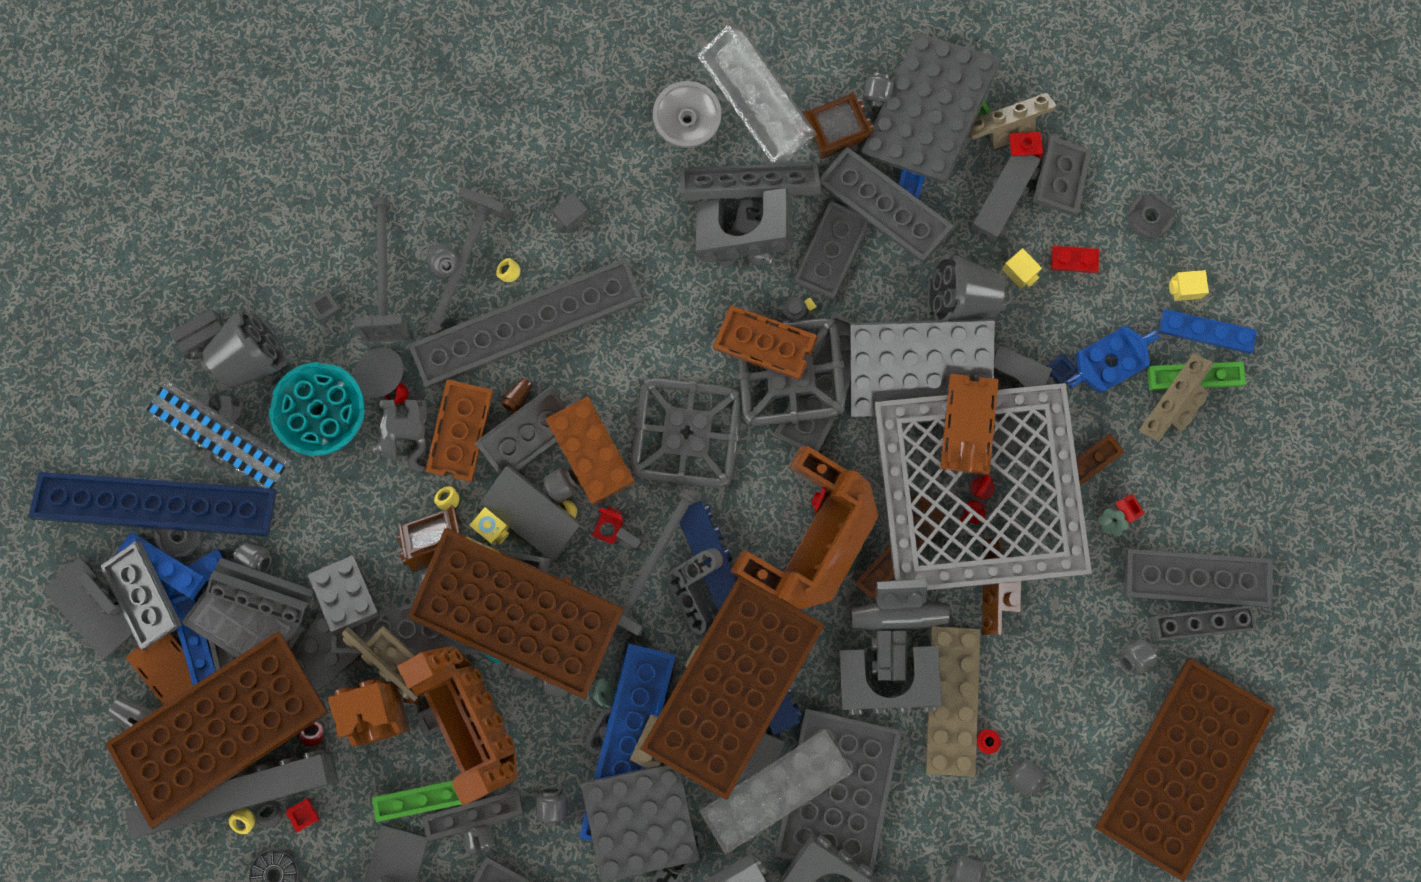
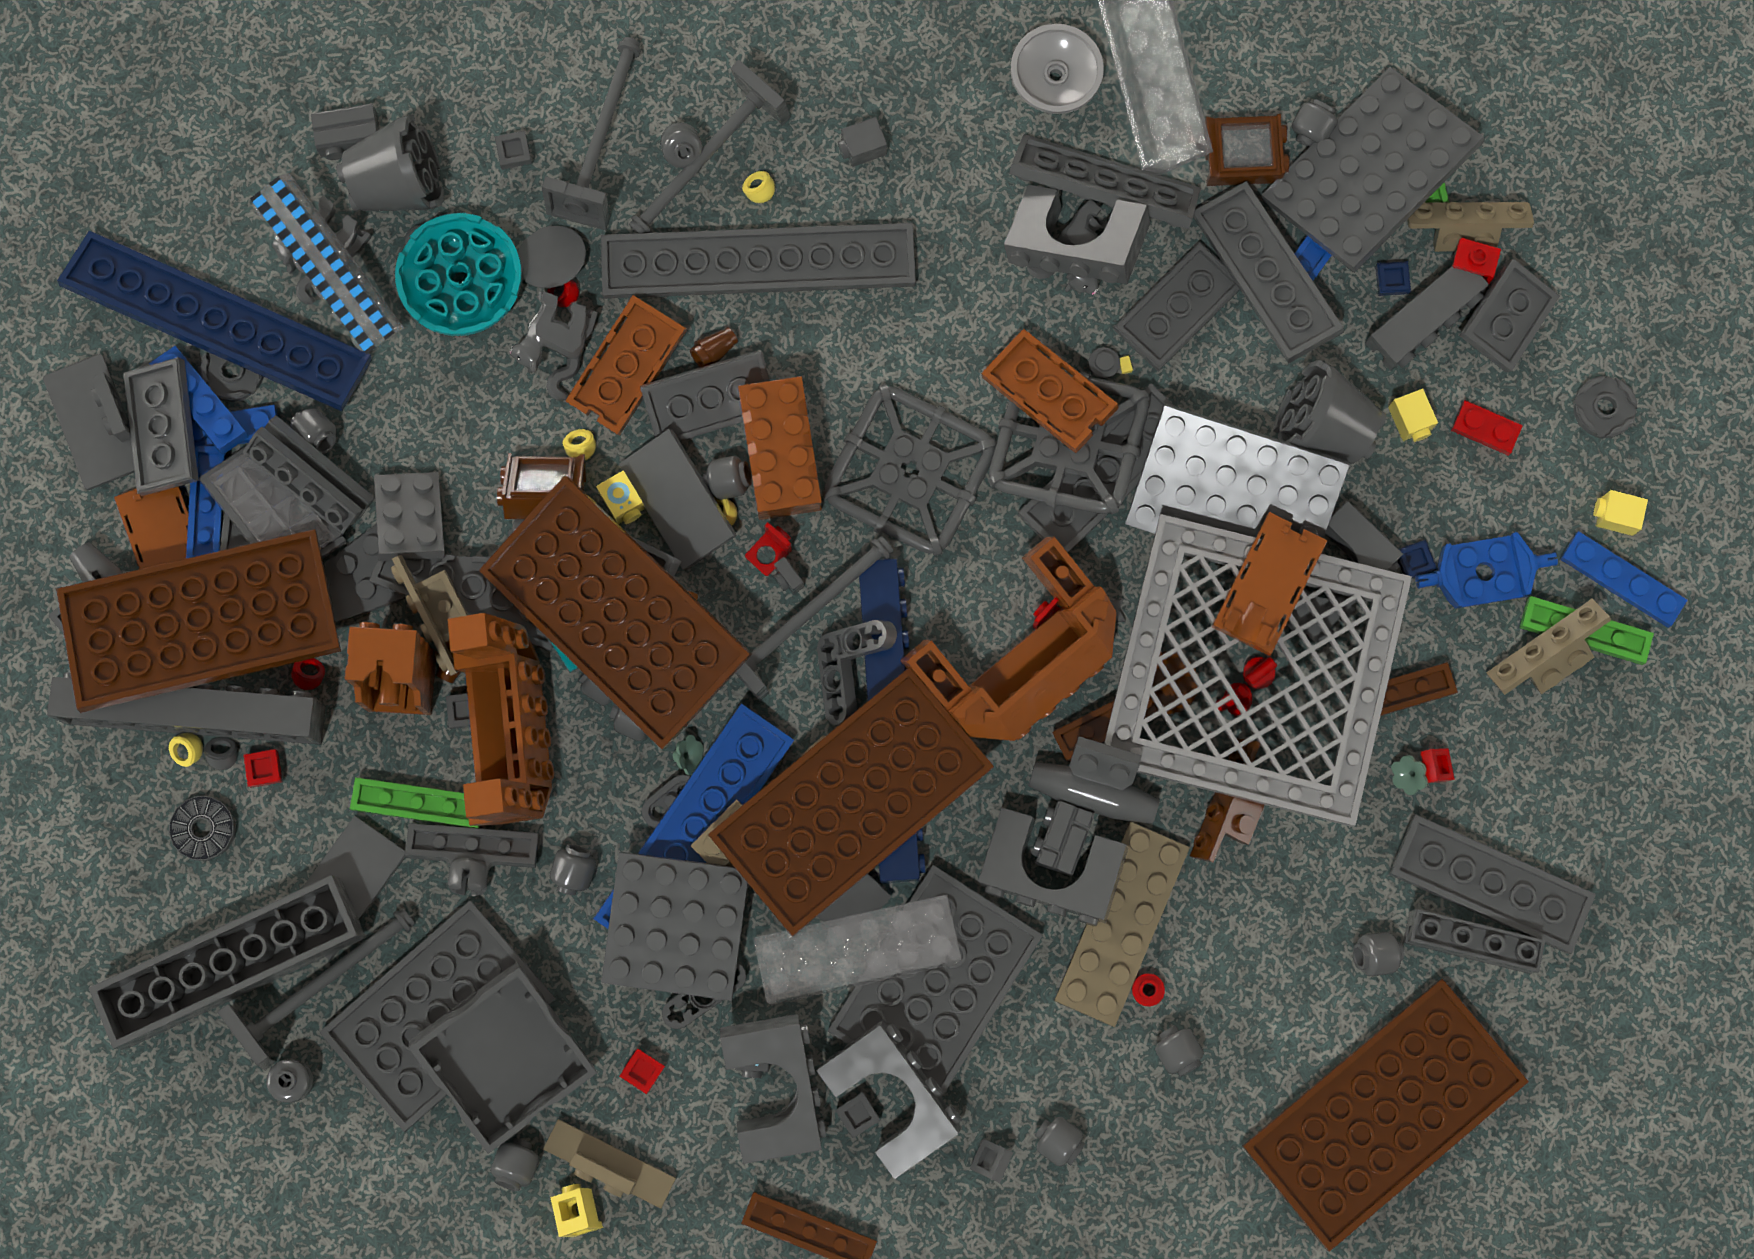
camera: 15 degrees right, 0 degrees up
none -> dark blue tile [1375,261,1411,296]

